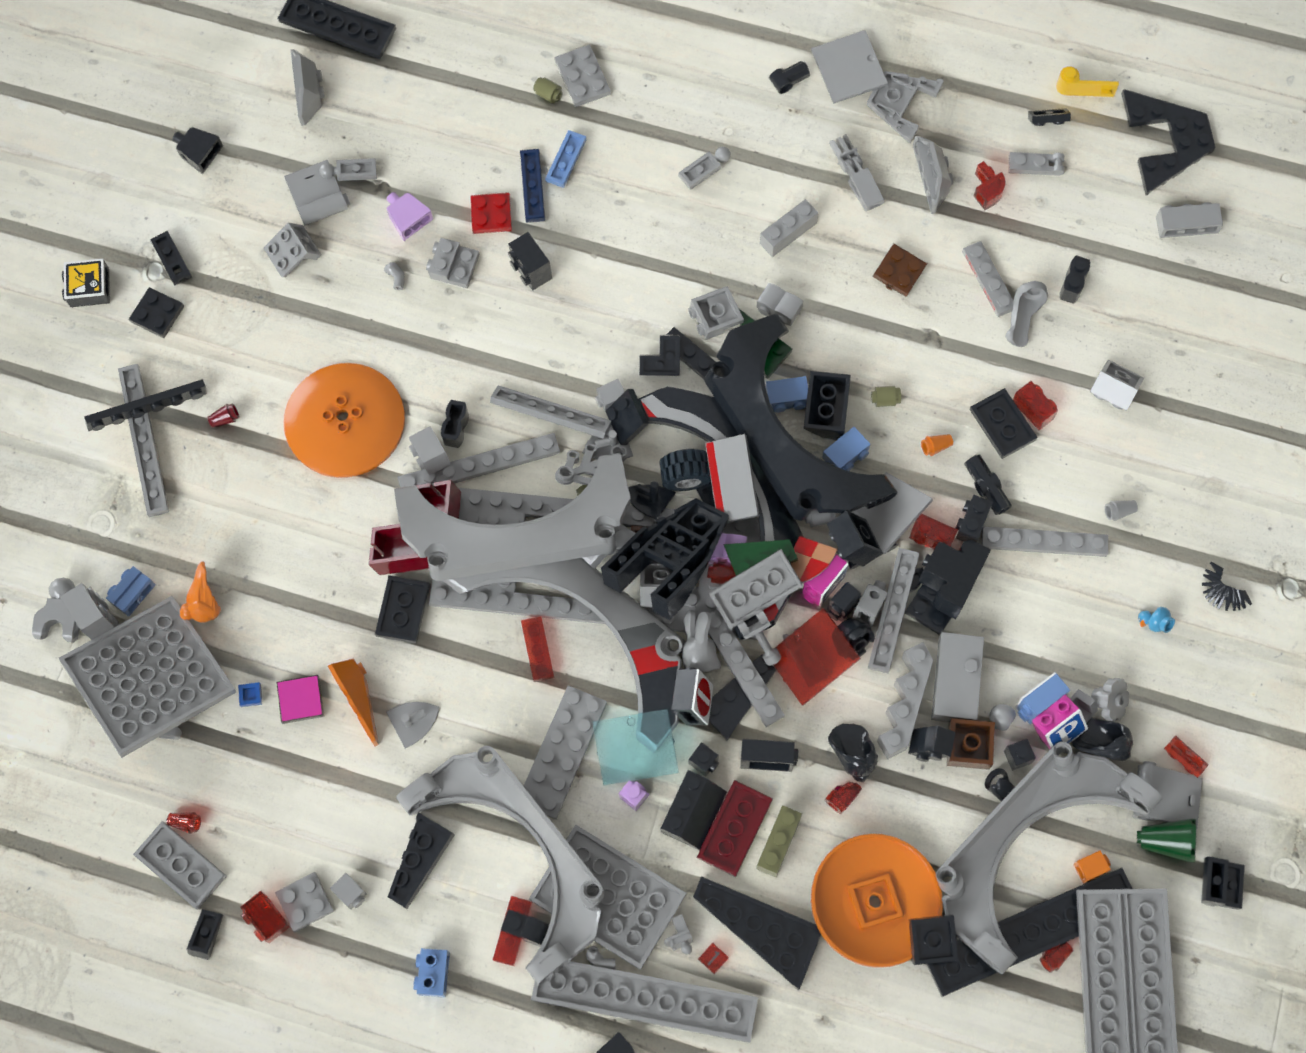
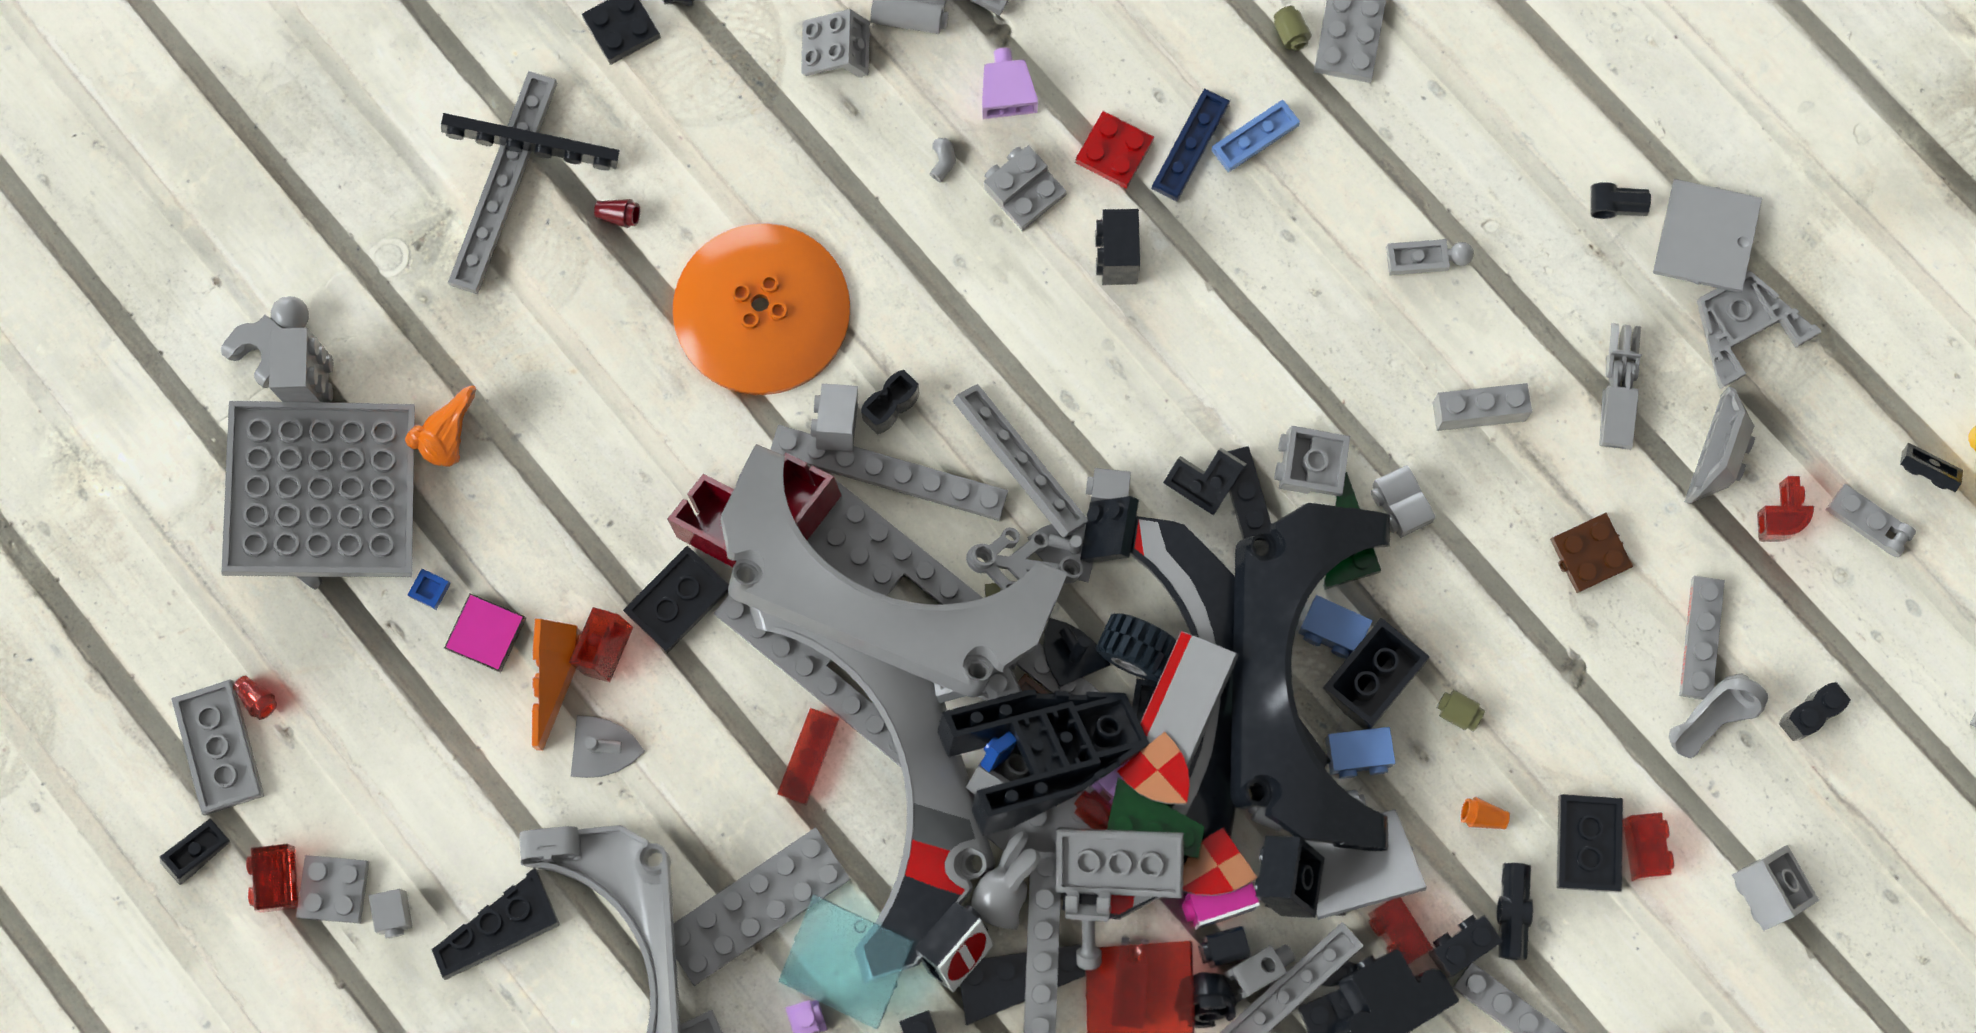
camera: 30 degrees right, 5 degrees up
medium blue brick [106,566,156,617] -> none
none -> clear red brick [569,607,634,683]
none -> blue plate [980,731,1017,773]
none -> shield [1117,731,1190,804]

